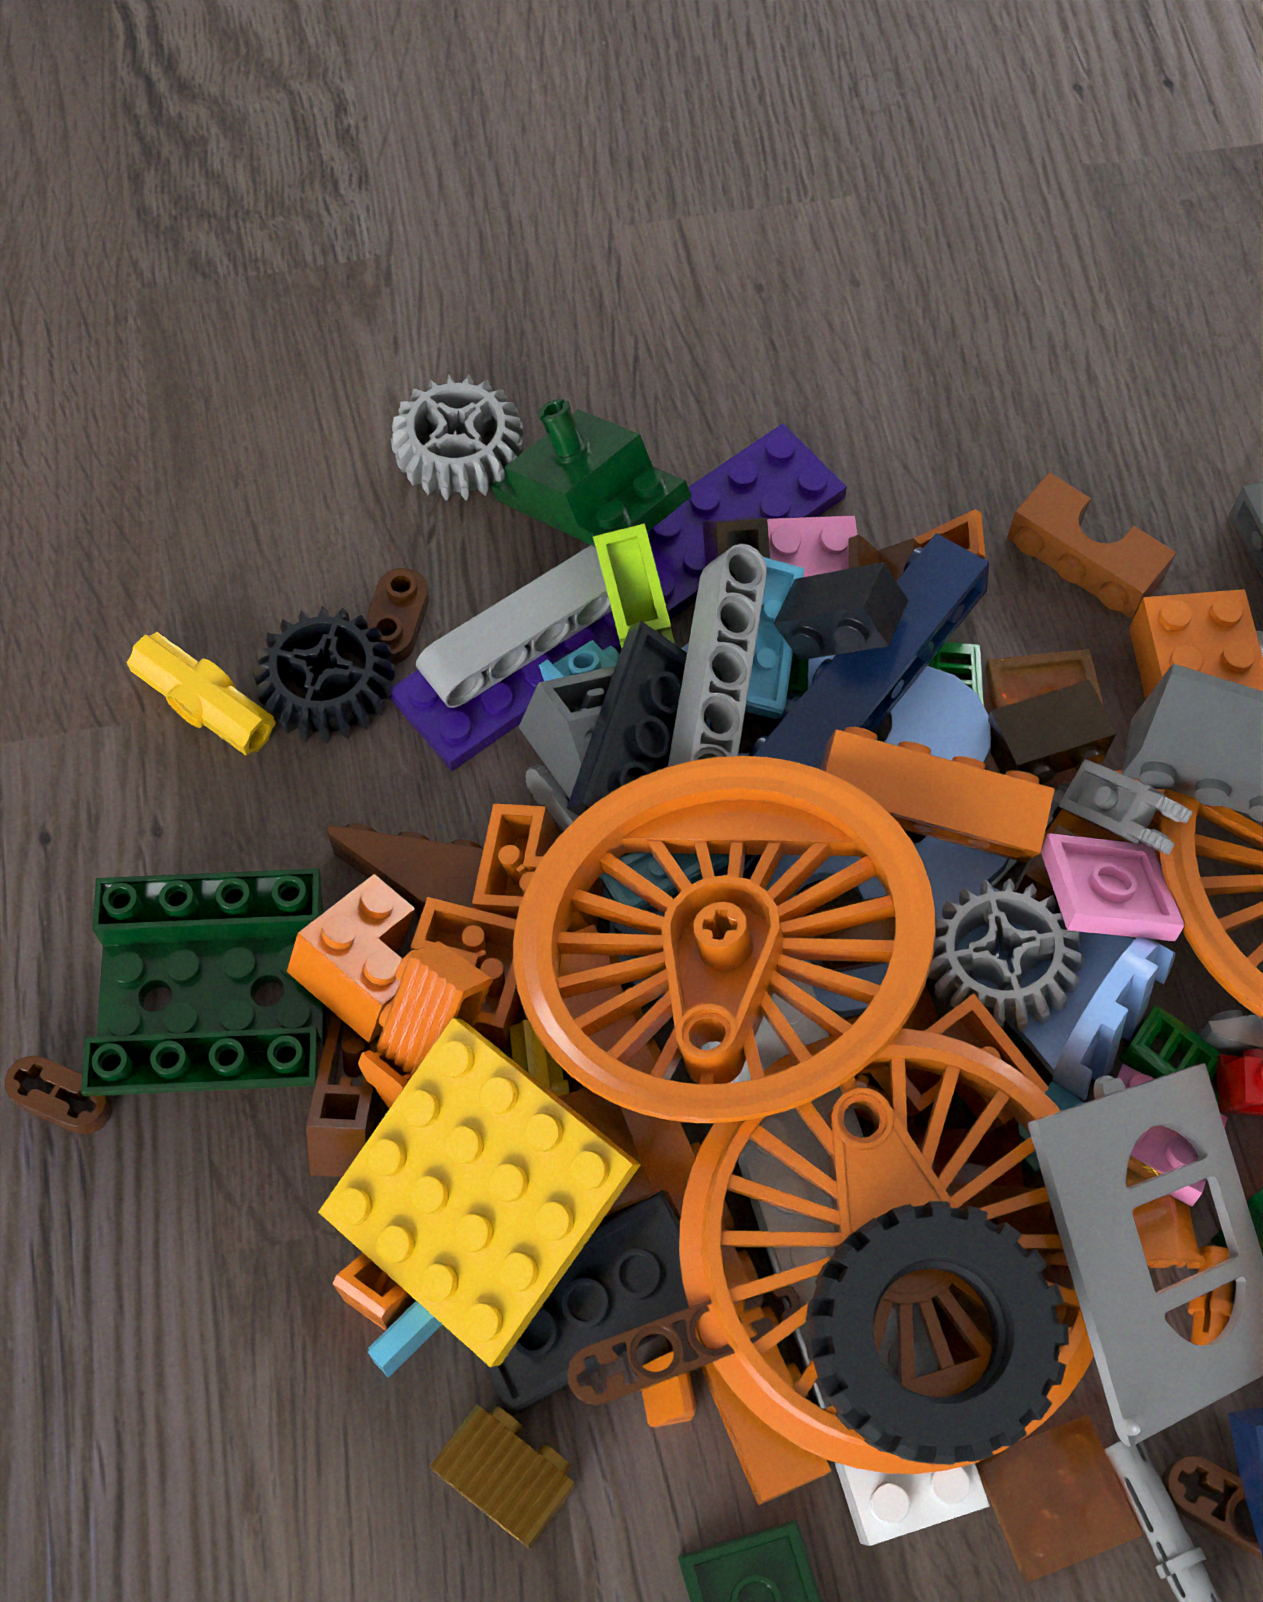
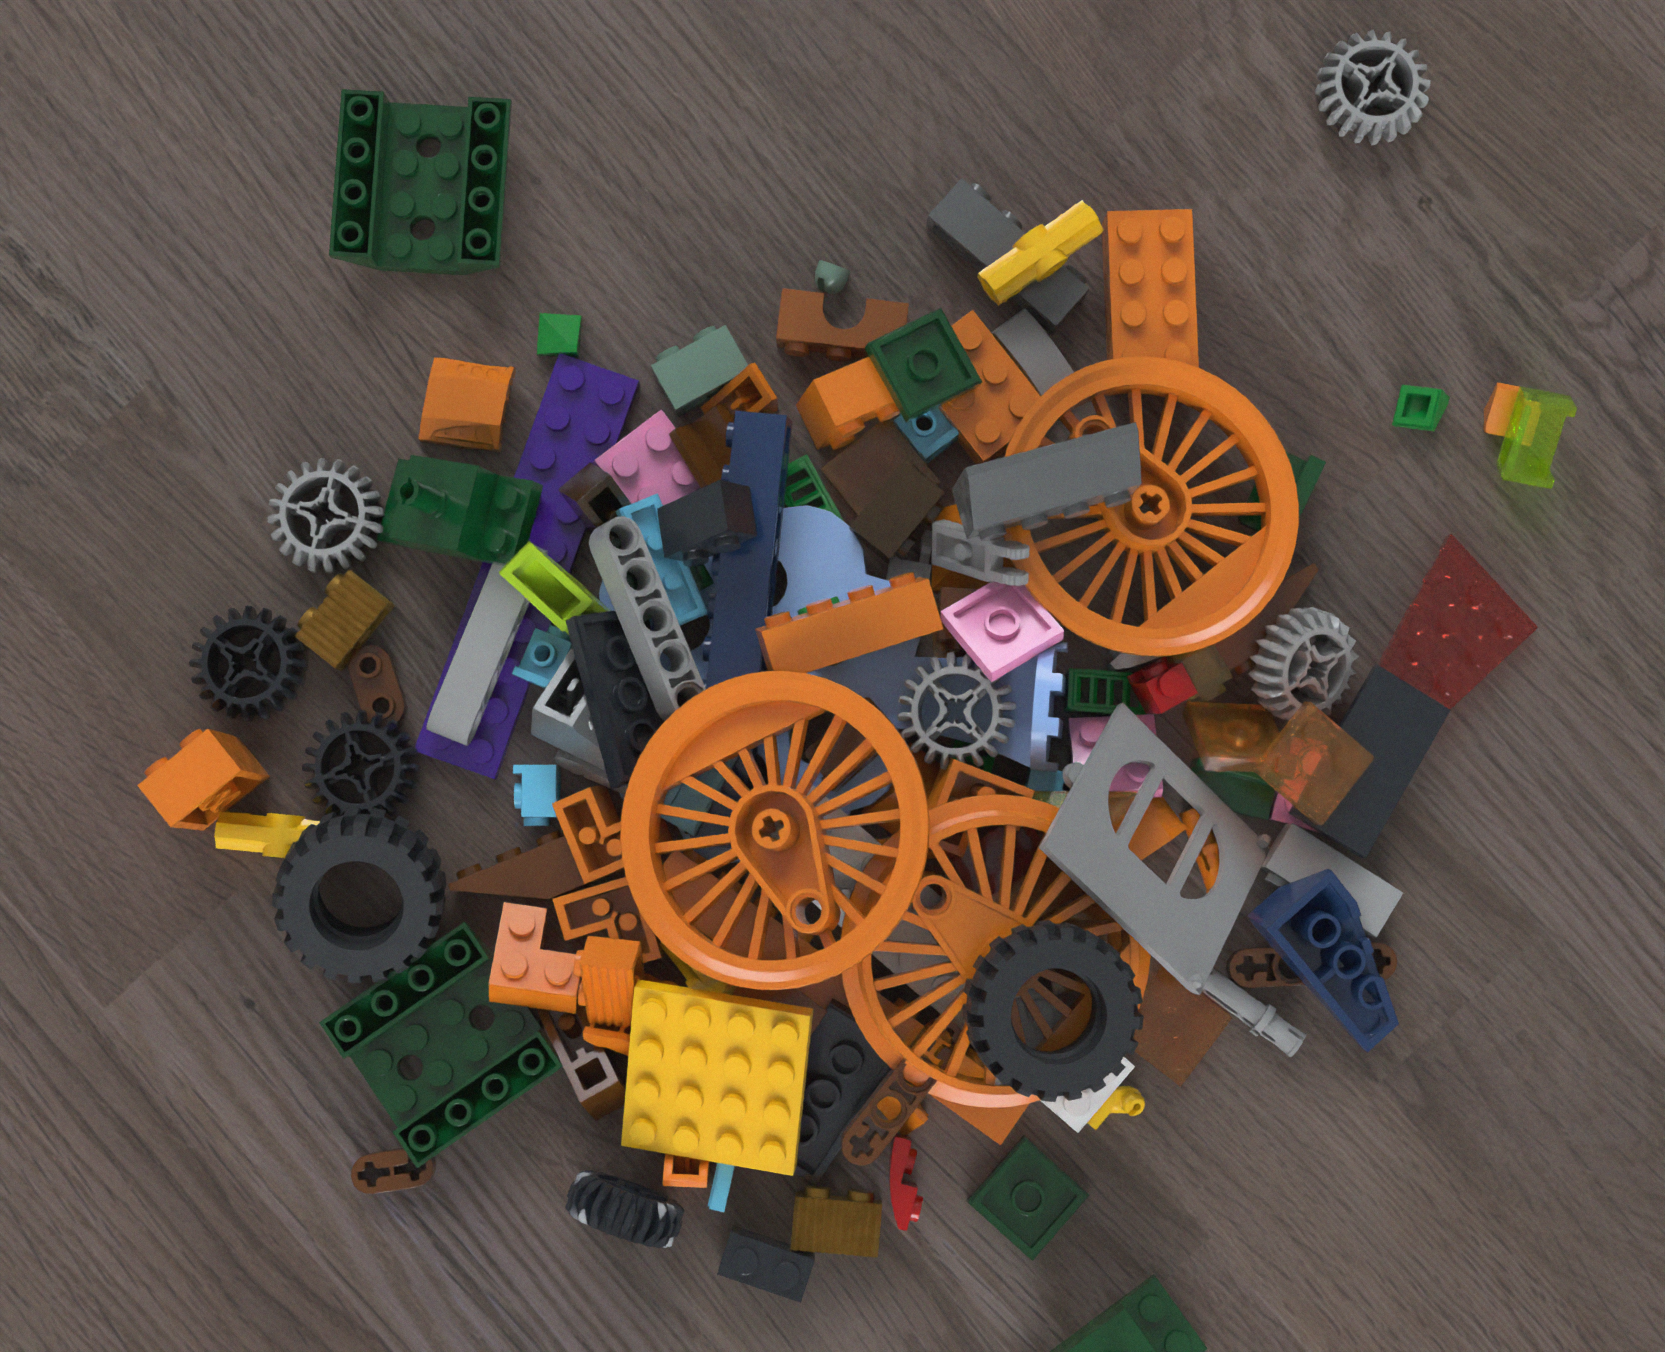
camera: 35 degrees left, 20 degrees up
none -> orange brick [137,729,270,831]
none -> black gear [189,605,308,722]
none -> black tyre [272,807,447,983]
none -> pearl gold brick [295,570,395,672]
none -> dark green slope [329,89,512,275]
none -> orange slope [419,357,516,453]
none -> medium azure brick [513,765,561,826]
none -> green slope [537,313,582,358]
none -> black gear [565,1170,685,1249]
none -> sand green brick [651,325,748,417]
none -> black brick [717,1225,815,1303]
none -> orange brick [796,357,900,450]
none -> sand green hinge [814,260,851,294]
none -> dark green tile [865,308,982,423]
none -> red slope [889,1133,923,1231]
none -> medium azure brick [893,407,959,466]
none -> yellow arm [1087,1086,1145,1130]

